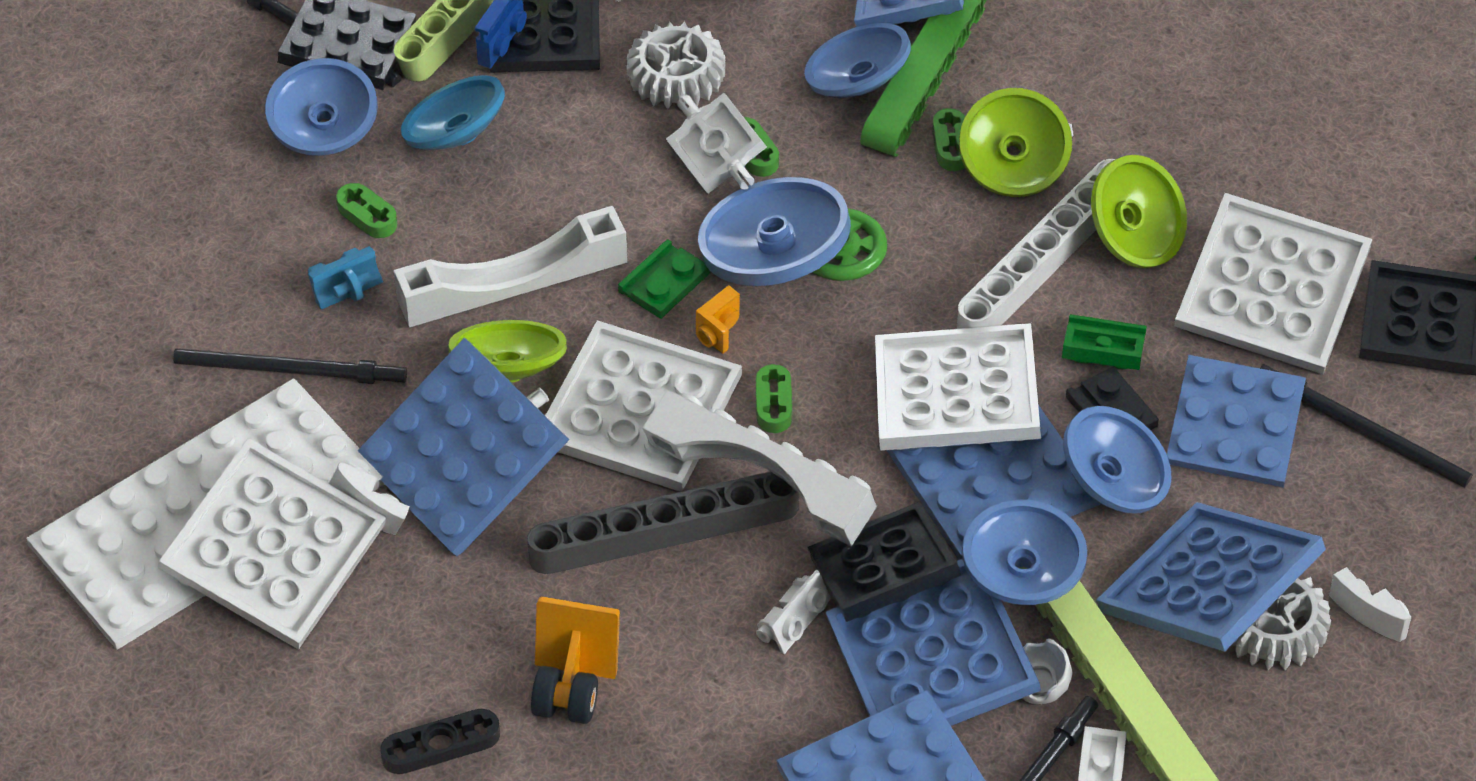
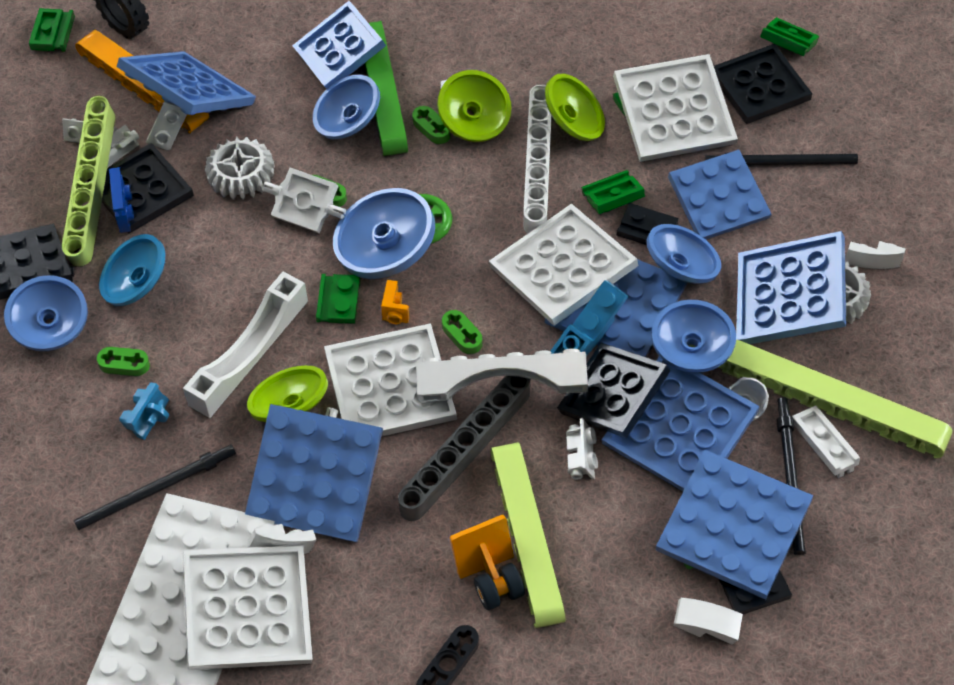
camera: 35 degrees left, 5 degrees up
none -> yellowish green beam [491,442,565,628]
none -> dark azure slope [551,280,629,357]

